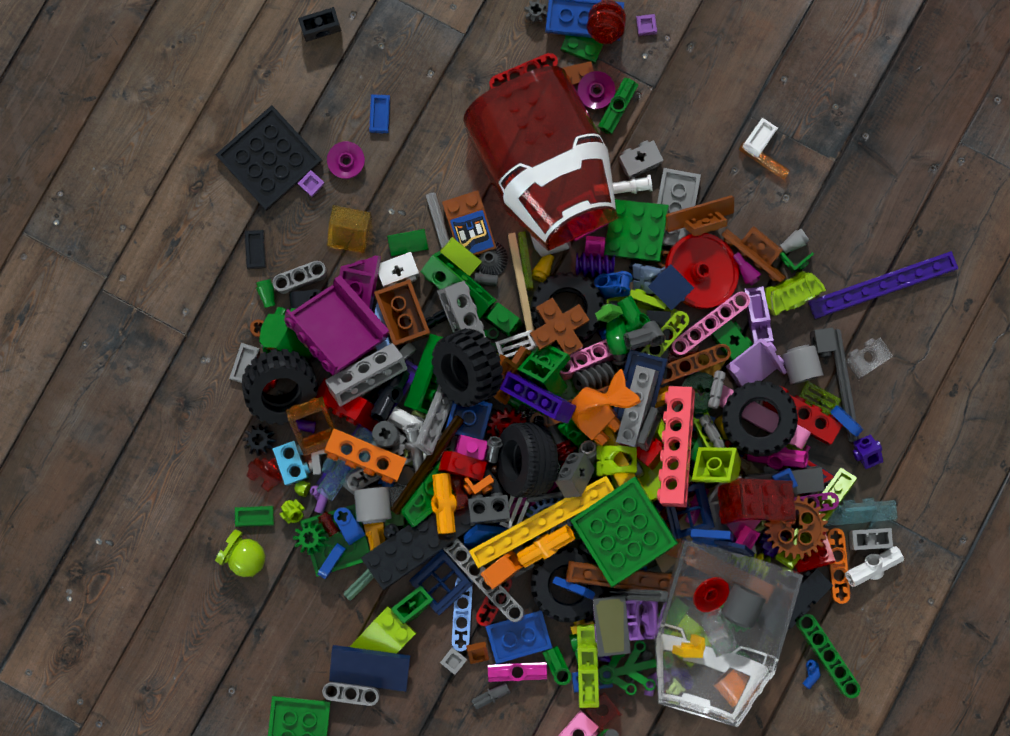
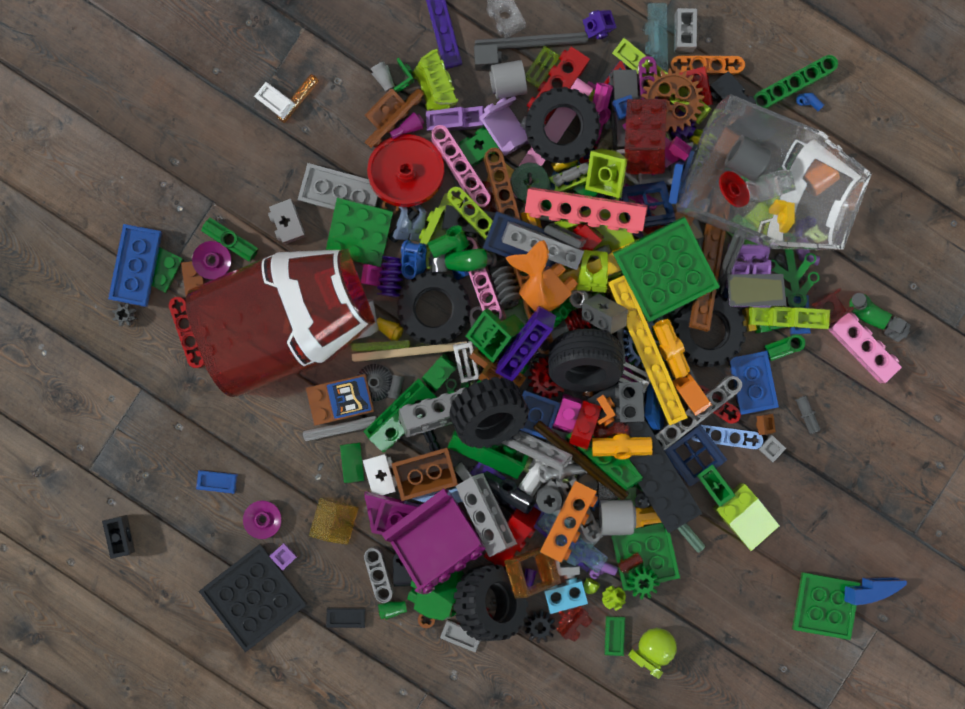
camera: 90 degrees left, 5 degrees up
blue beam [317,543,346,580] -> none
light grey beam [322,682,380,706] -> none
dark blue tile [329,645,410,692] -> none
blue piece [334,508,366,545] -> none
lime tile [440,237,482,276] -> none
dark grey pin [486,436,503,463] -> none
dark pink piece [488,662,547,682] -> none
dark orange plate [529,297,589,356] -> none
blue tile [552,576,595,600] -> none
clear red piece [587,0,626,44] -> none
white pin [594,174,653,197] -> none
bright green plate [595,304,623,323] -> none
dark grey piece [623,321,666,350] -> none
medium lavender tile [636,14,657,36] -> none
dark blue piece [648,264,694,310] -> none
dark orange bracket [666,195,734,236] -> none
light grey axle [708,370,726,409] -> none
blue beam [830,405,864,437] -> none
white piece [845,546,904,587] -> none

